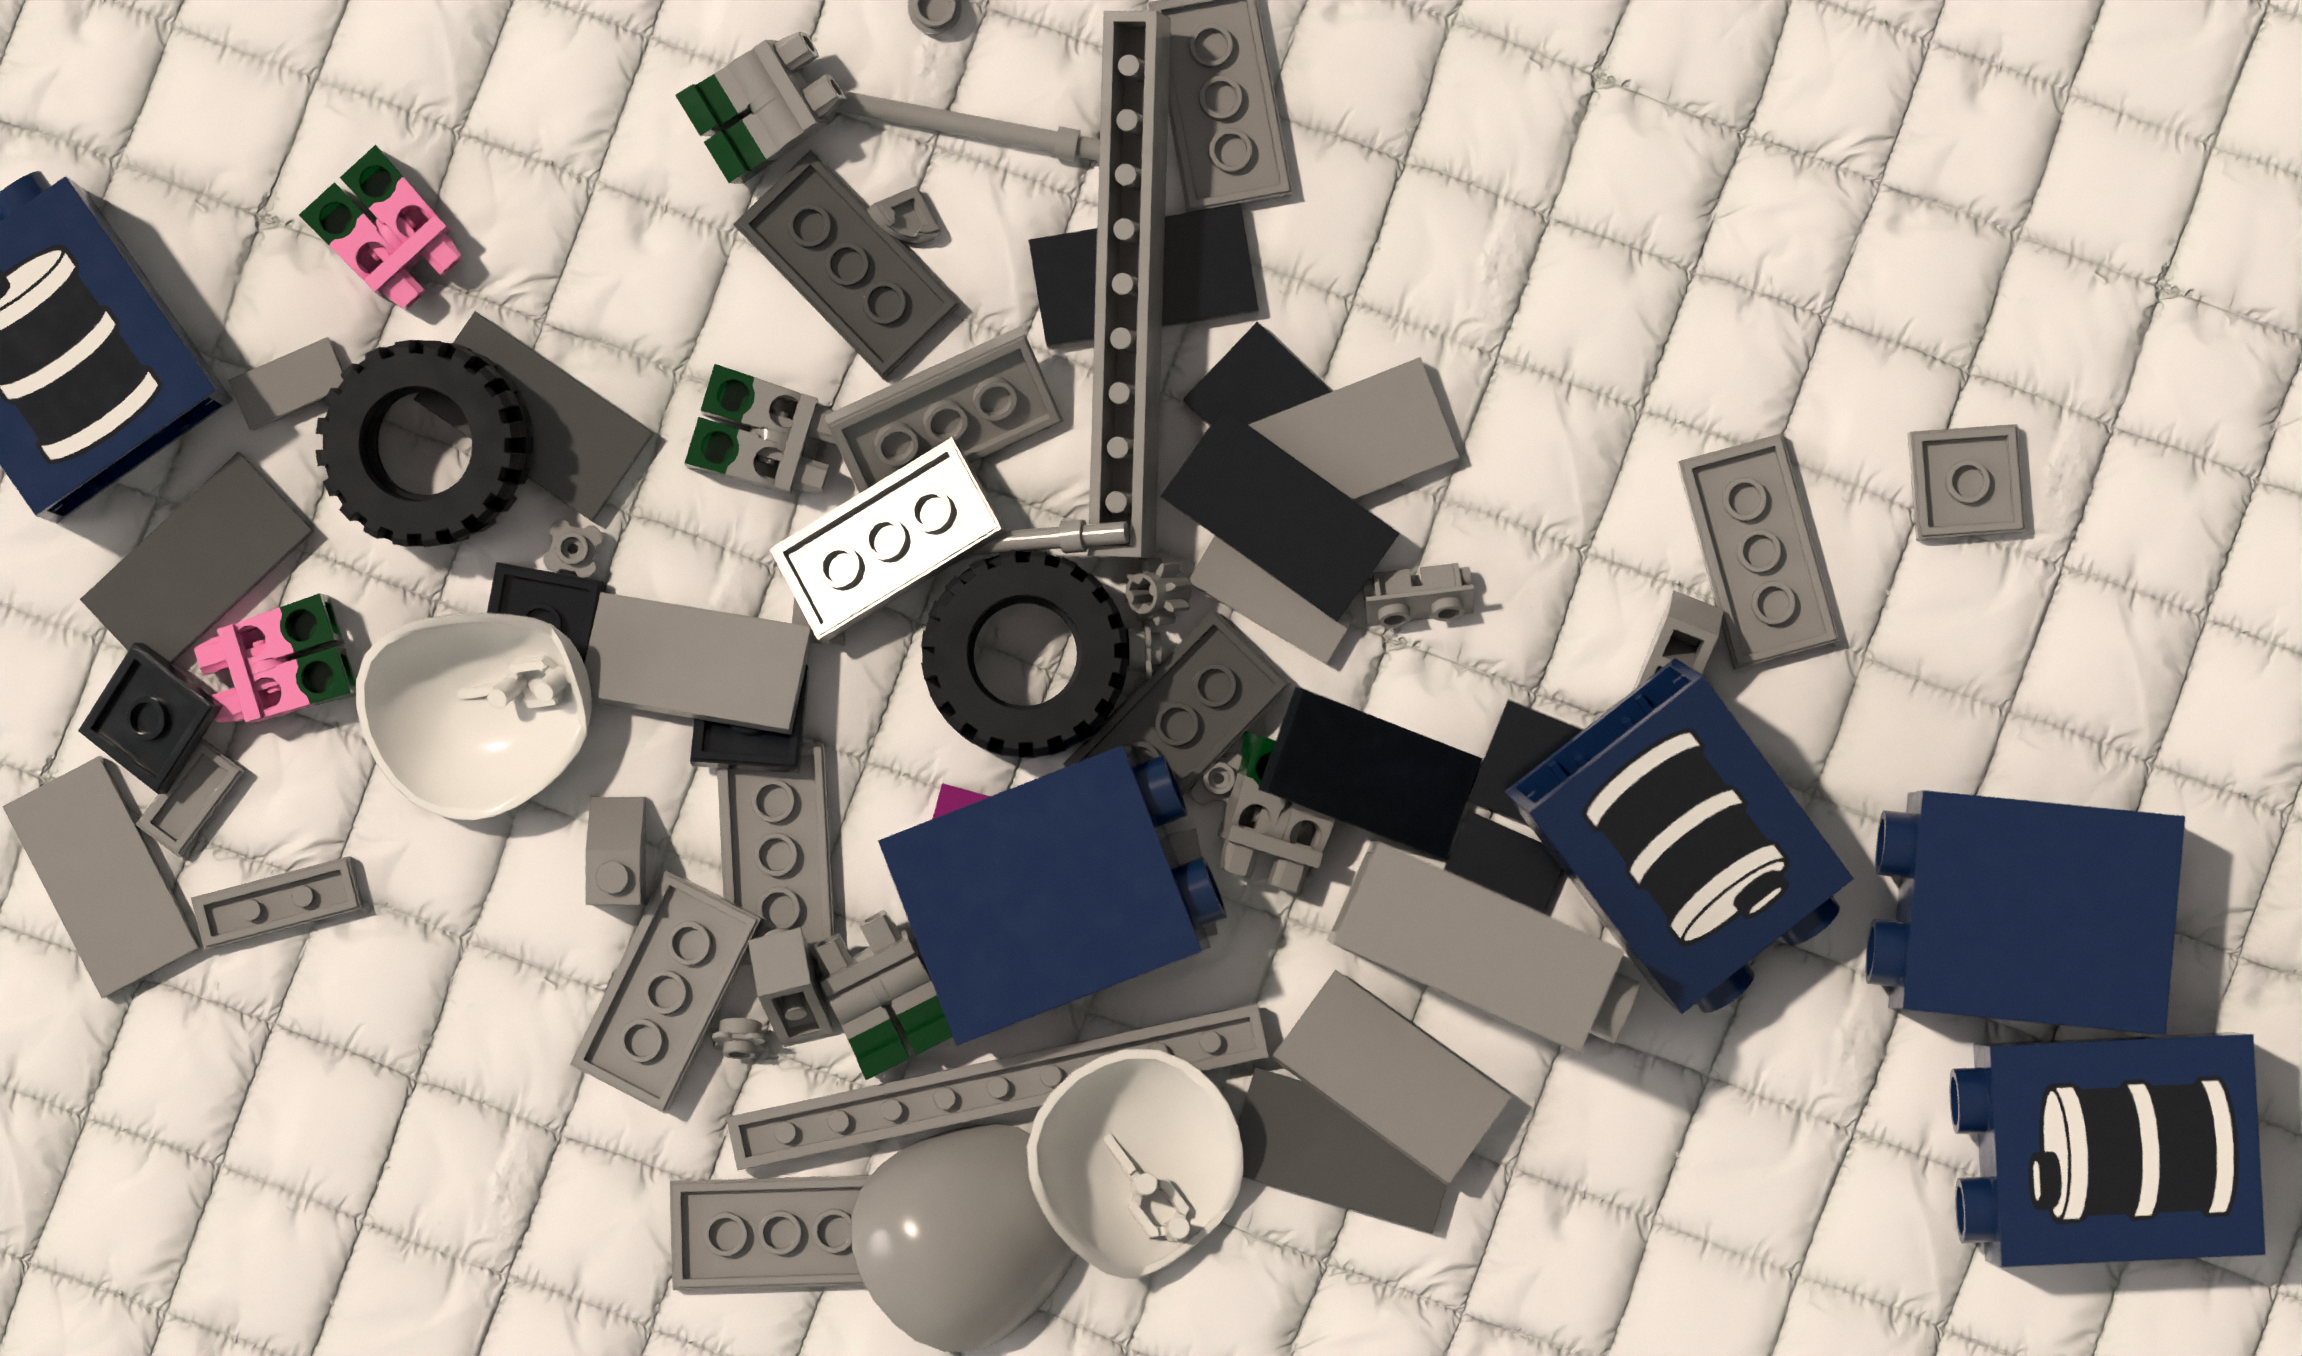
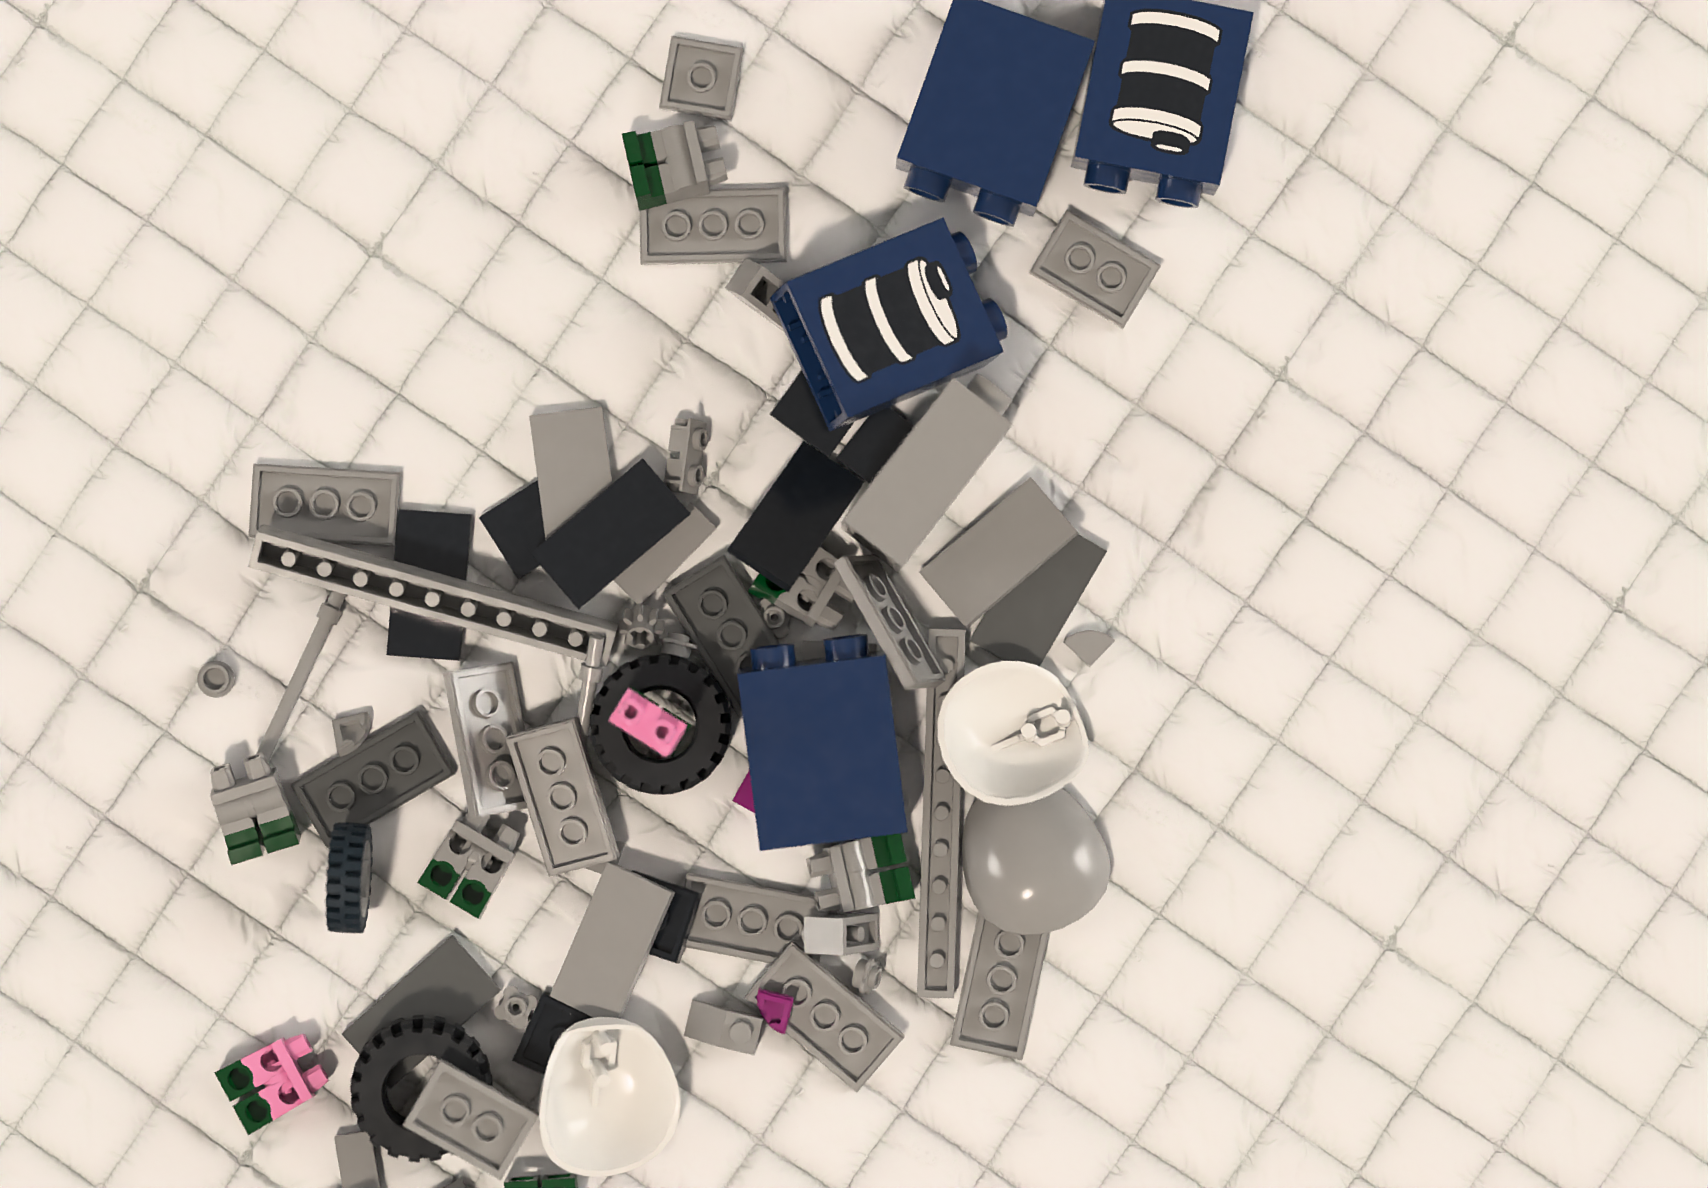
camera: 75 degrees left, 0 degrees up
none -> black wheel [325,823,373,933]
none -> light grey plate [403,1059,539,1180]
none -> bright pink hips [609,687,692,757]
none -> light grey hips [621,120,728,211]
none -> magenta tile [757,988,794,1035]
none -> light grey tile [834,555,946,690]
none -> light grey tile [1029,210,1161,329]
none -> light grey tile [1063,630,1115,667]

